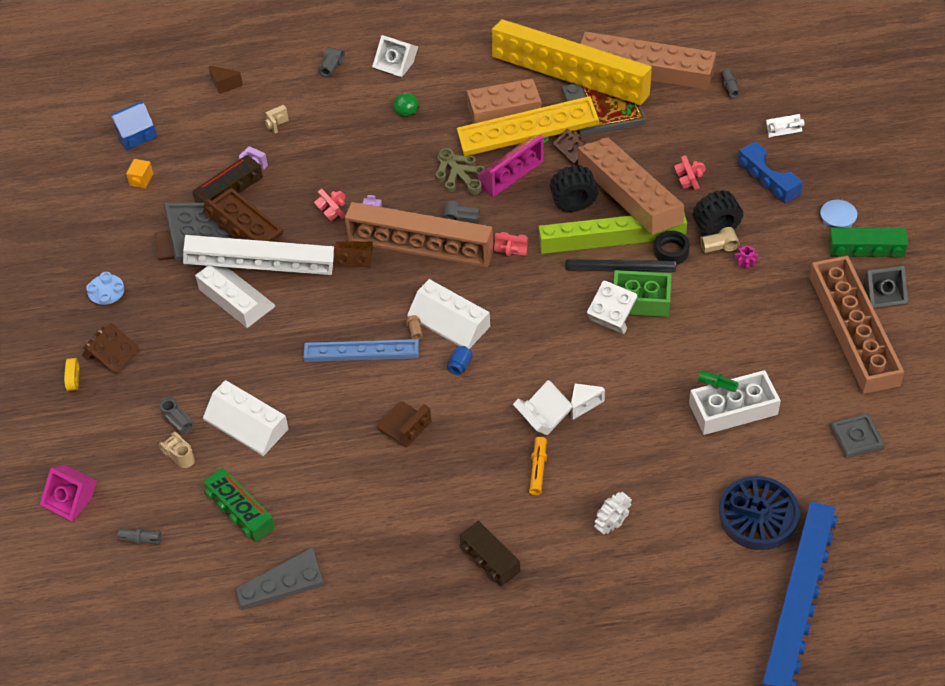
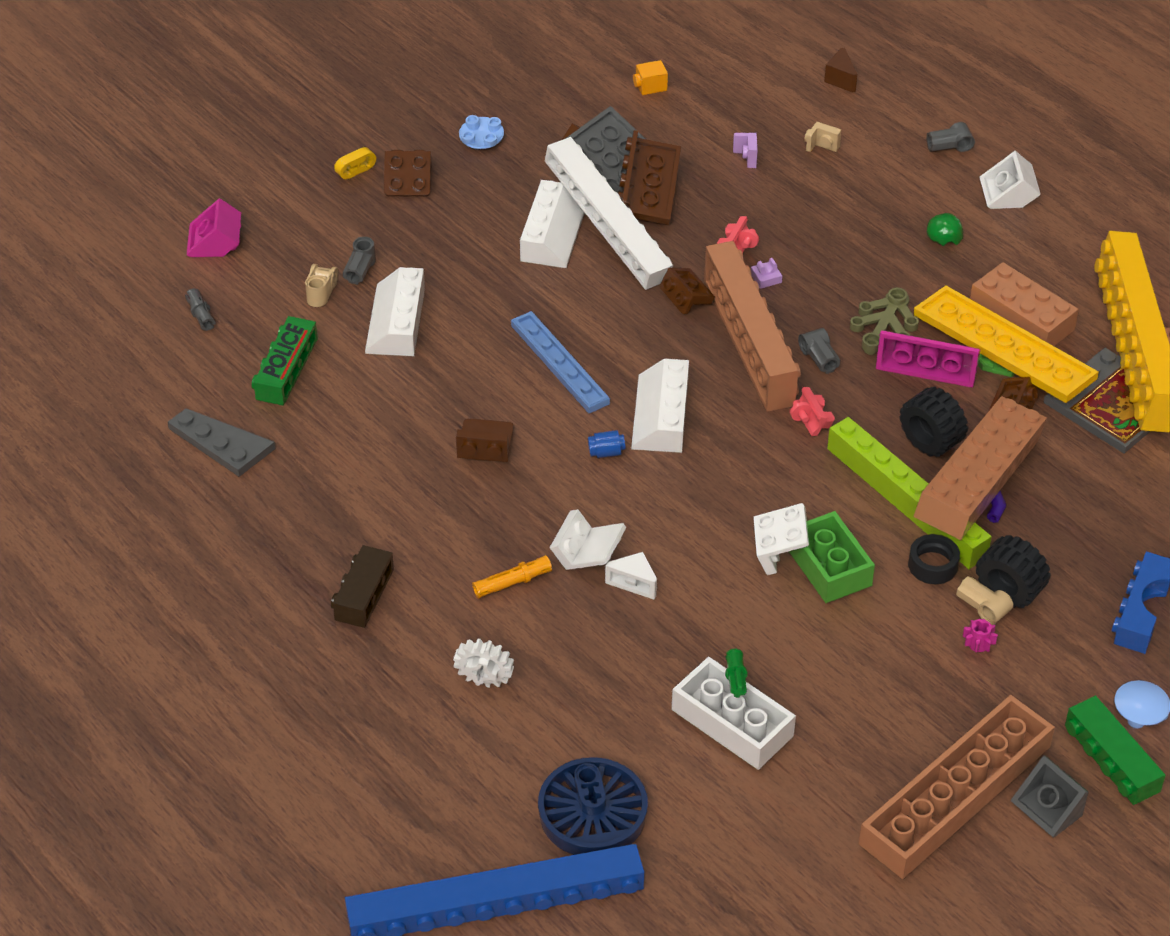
camera: 55 degrees right, 5 degrees down
slope [111,101,157,151] -> none
dark brown brick [192,155,263,203] -> none
medium nougat pin [406,315,423,340] -> none
black axle [566,259,676,272] -> none
coral hips [674,155,706,190] -> none
dark grey tile [830,413,885,458] -> none

